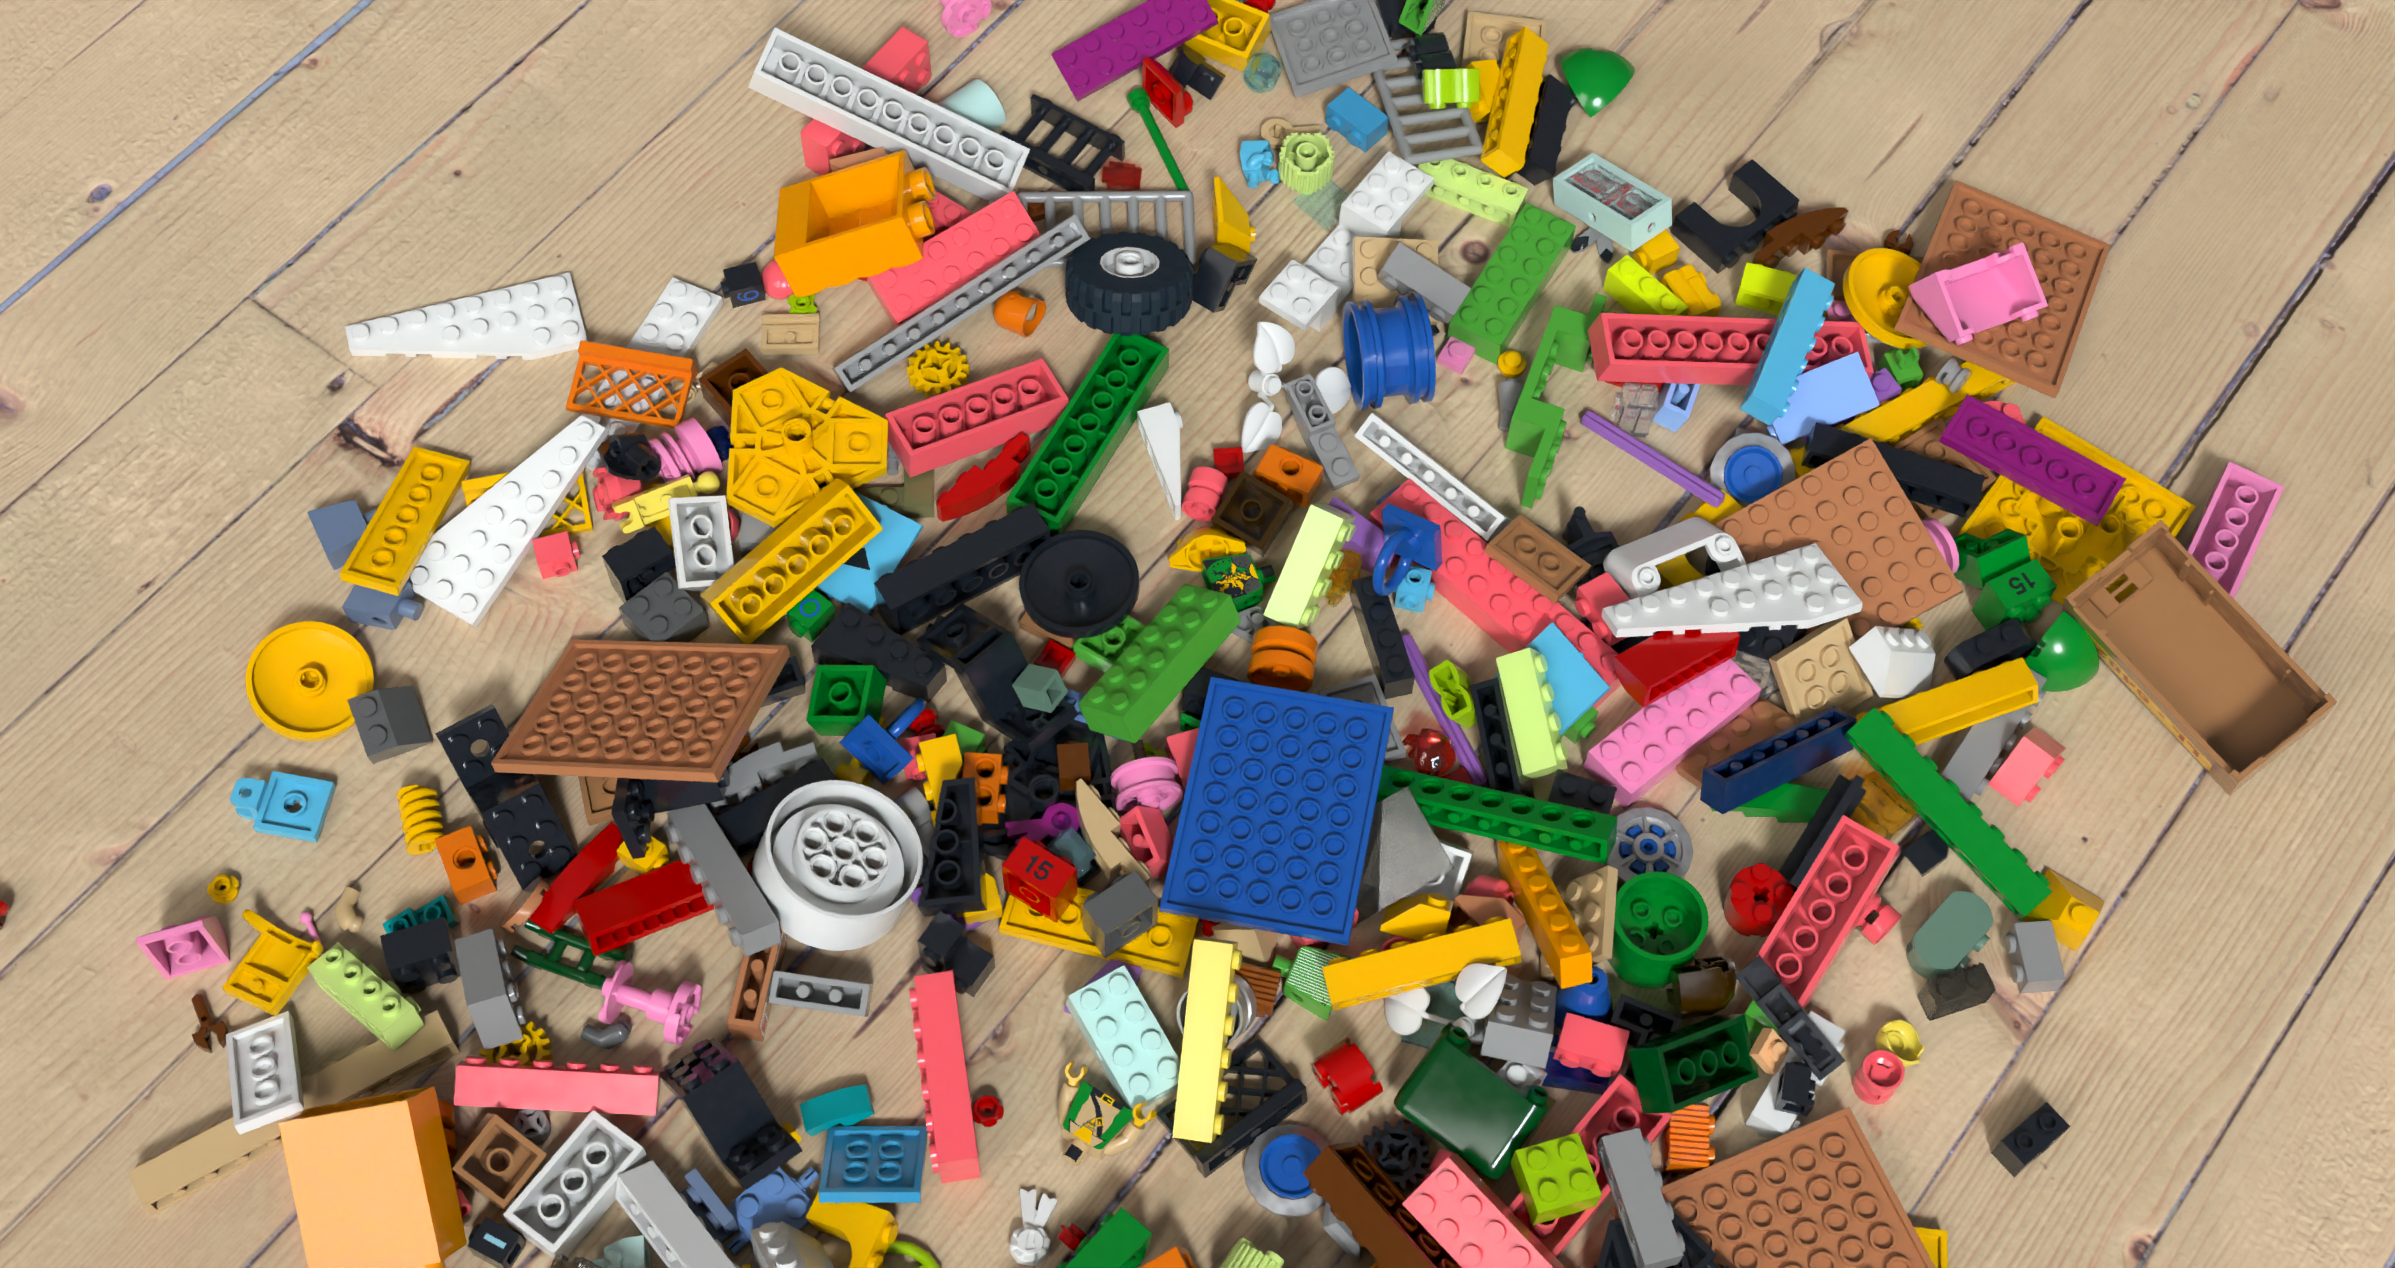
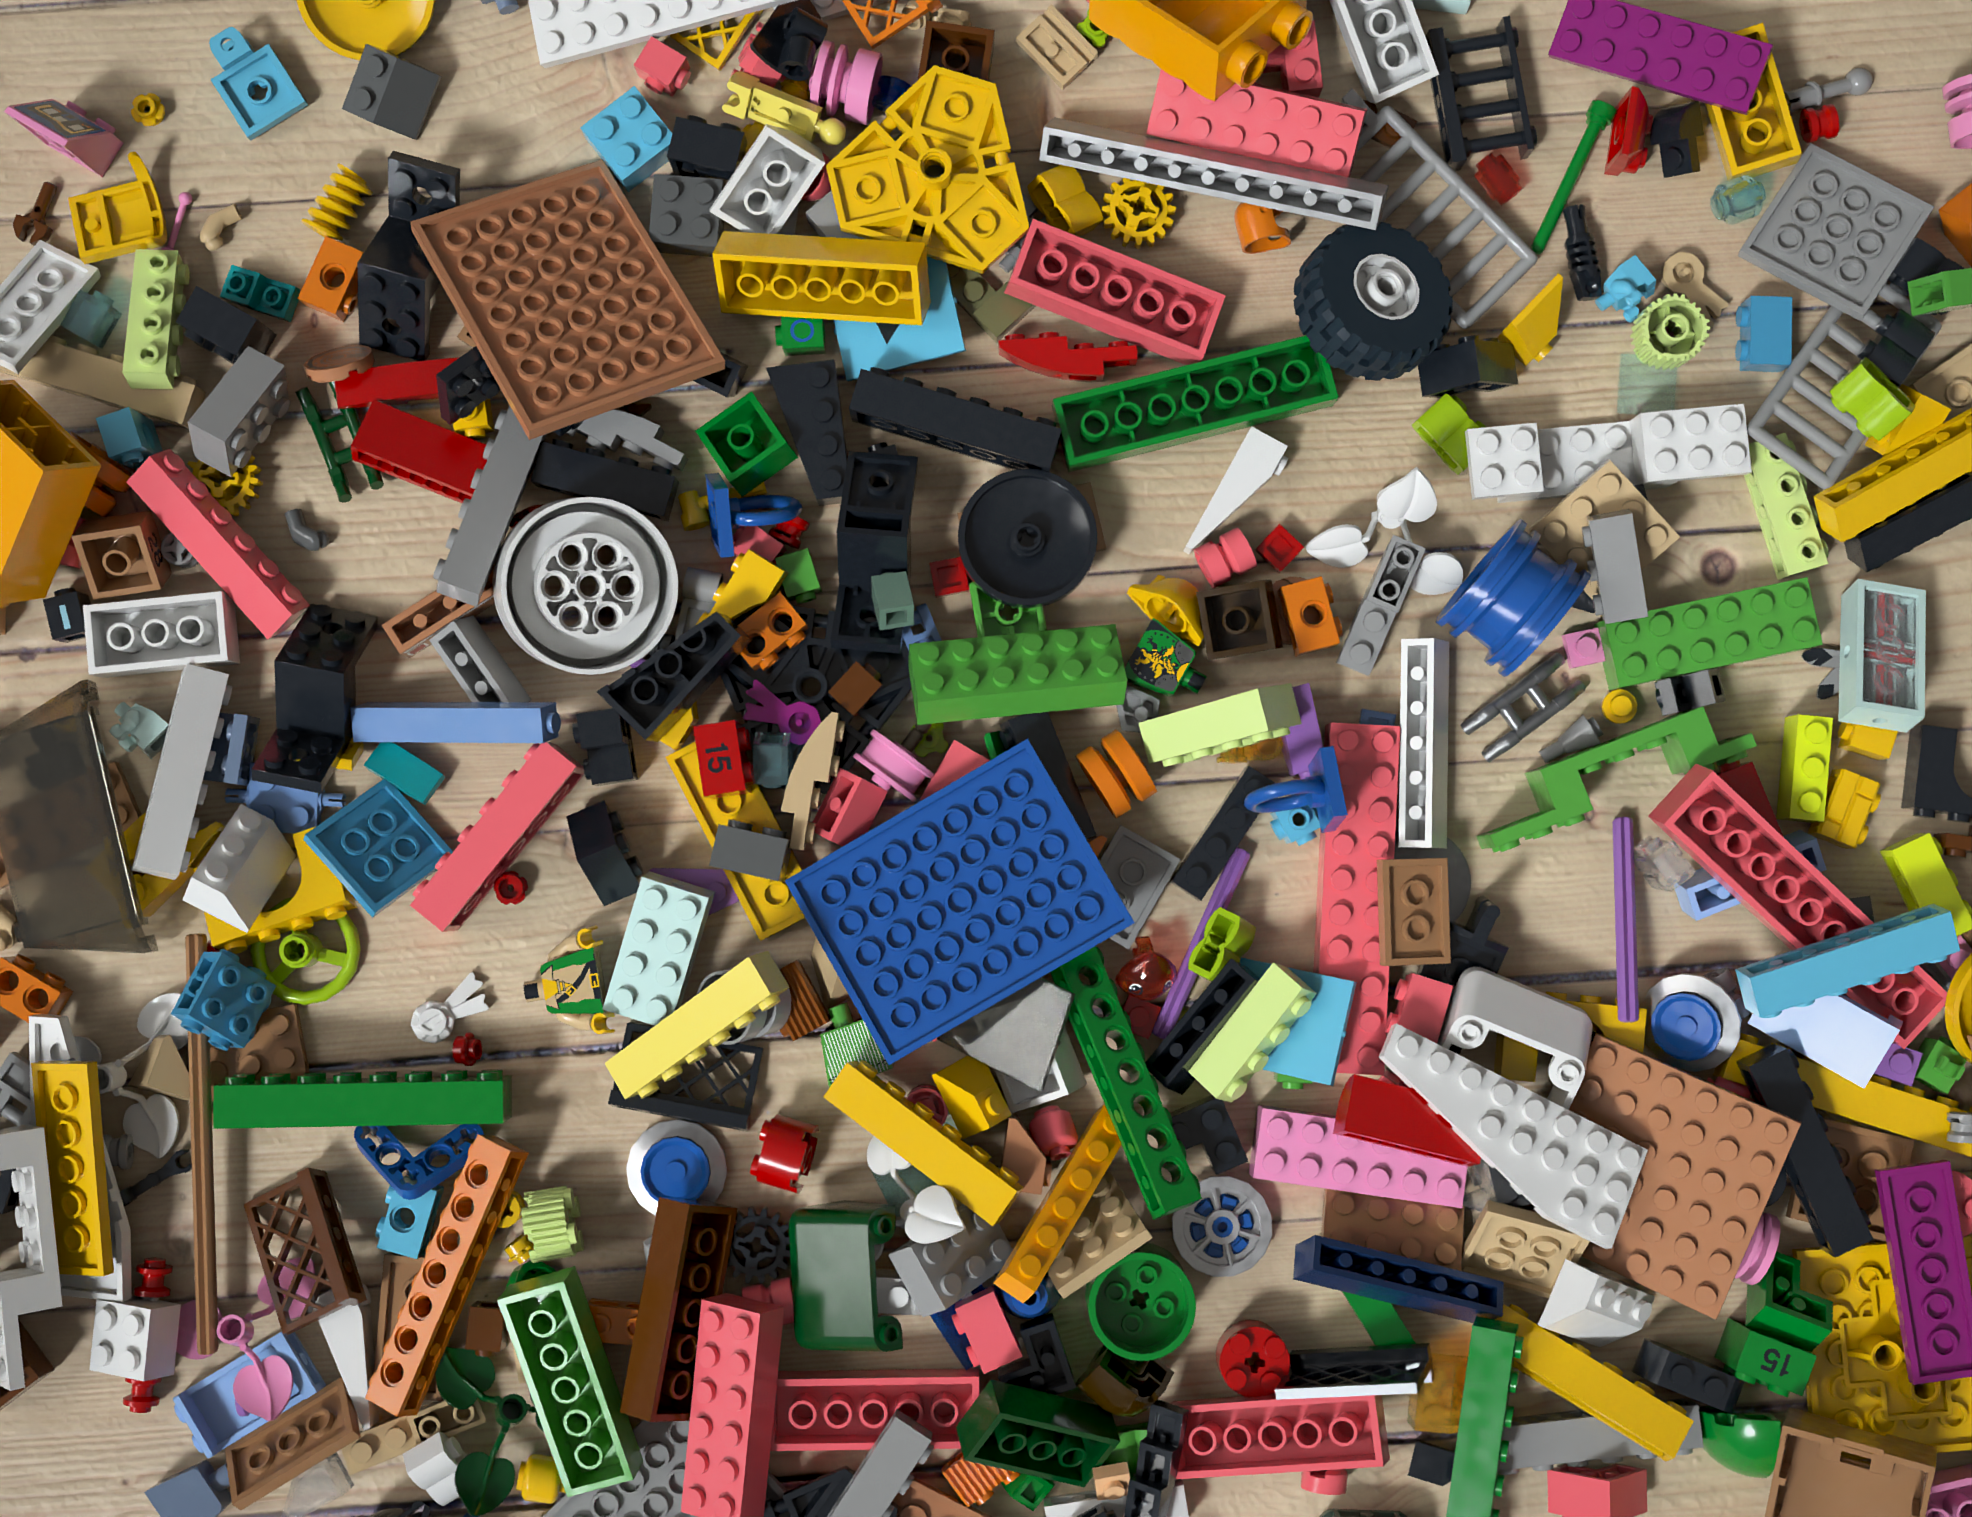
camera: 50 degrees right, 25 degrees up
bright pink piece [599,960,702,1046] -> none
lime brick [1511,1133,1602,1225] -> none
none -> clear light blue brick [60,289,122,349]
none -> medium azure brick [96,407,163,471]
none -> medium blue brick [350,702,561,743]
none -> black brick [566,800,644,906]
none -> medium azure brick [580,86,672,192]
none -> green slope [1001,1473,1055,1511]
none -> yellow brick [1027,165,1103,237]
none -> lime brick [1412,393,1486,475]
none -> flat silver piece [1461,653,1586,763]
none -> black hinge [1563,204,1602,301]
none -> brick [1654,668,1726,716]

